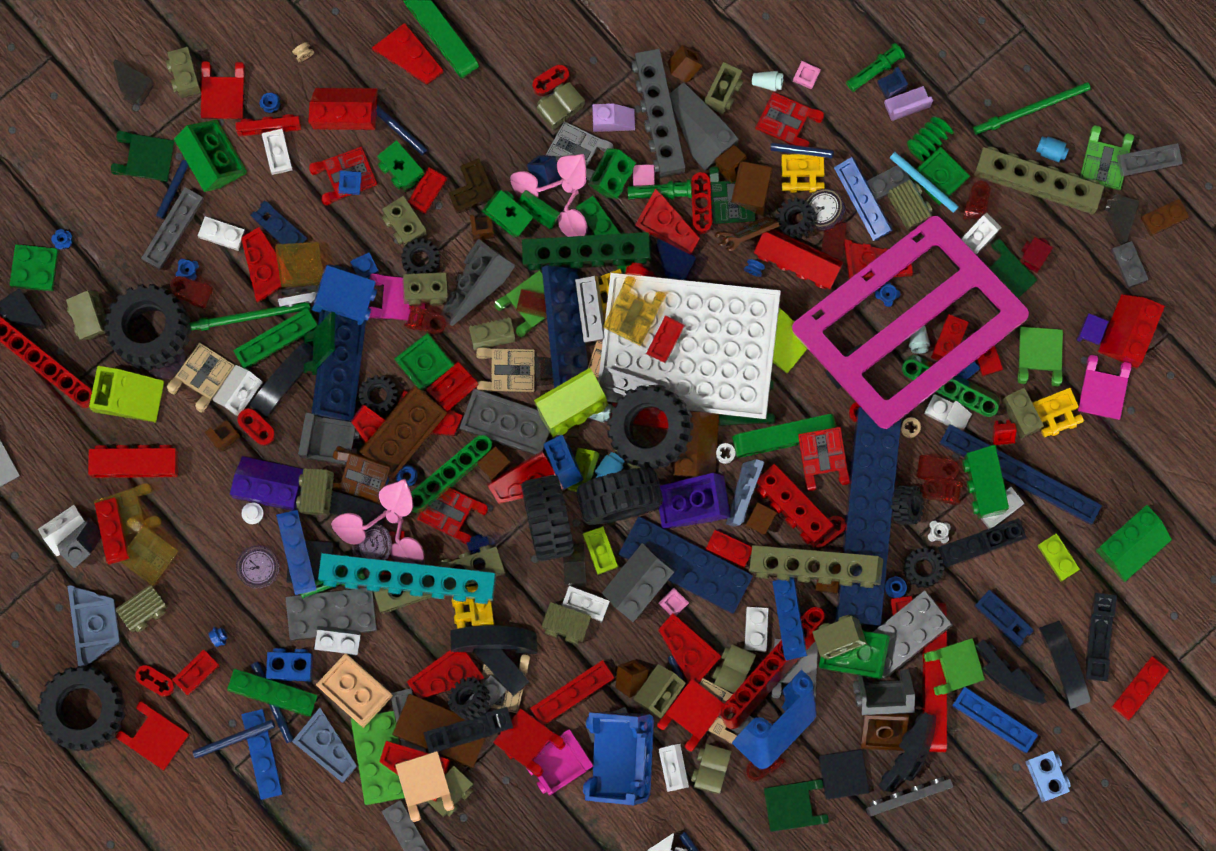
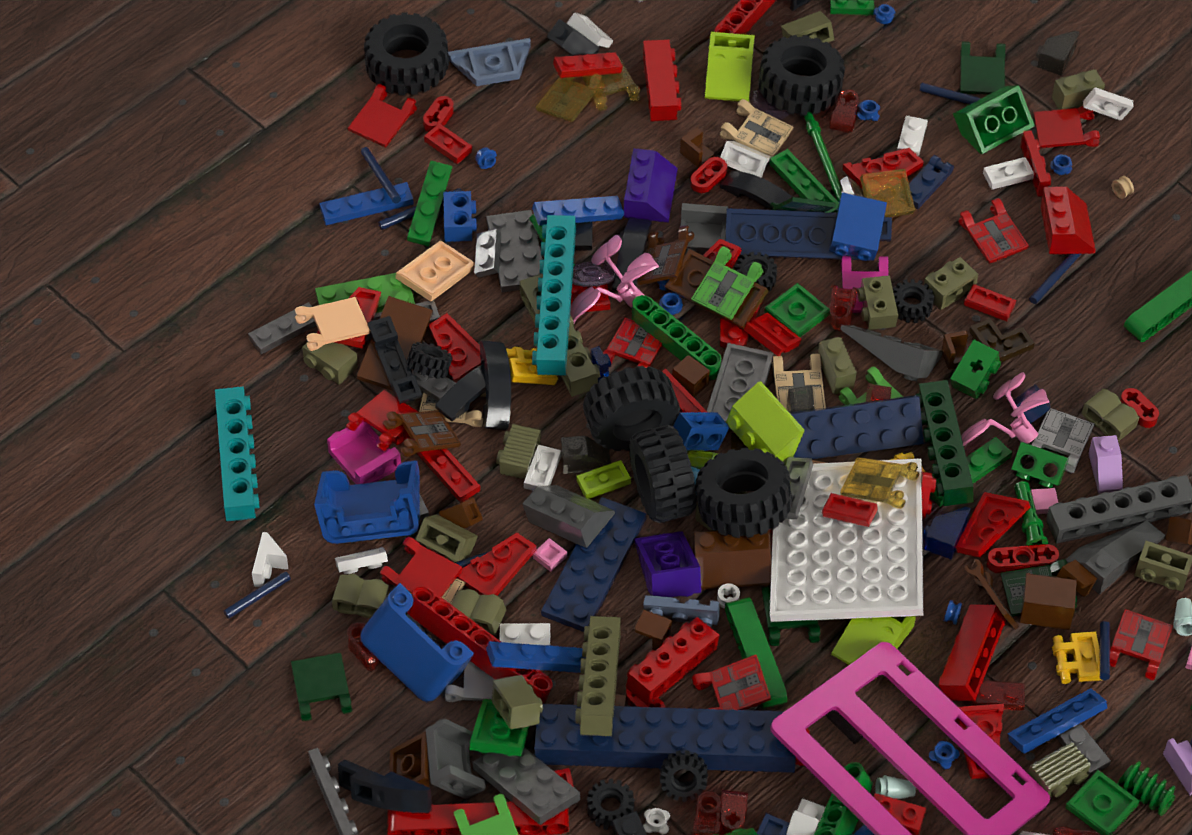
camera: 90 degrees right, 25 degrees down
olive brick [115,584,168,633] -> none
flat silver plate [141,187,204,271] -> none
clear purple tile [236,545,279,589] -> none
white plate [242,503,264,524] -> none
sand blue wing [292,708,357,783] -> none
olive brick [296,468,334,515] -> none
blue plate [339,171,361,195] -> none
blue plate [350,253,379,278] -> none
red wing [372,23,443,85] -> none
green brick [377,140,424,192] -> none
green plate [518,190,560,230] -> none
plate [575,276,605,343] -> none
red plate [705,530,752,568] -> none
black tyre [776,197,817,239] -> none
tile [806,189,845,230] -> none
black tile [819,750,869,800] -> none
blue plate [885,577,907,598] -> none
medium azure bar [890,152,959,213] -> none
tan bush [901,417,921,438] -> none
none -> reddish brown flag [383,410,461,457]
none -> bright green flag [691,246,763,320]
none -> white plate [1083,87,1134,120]

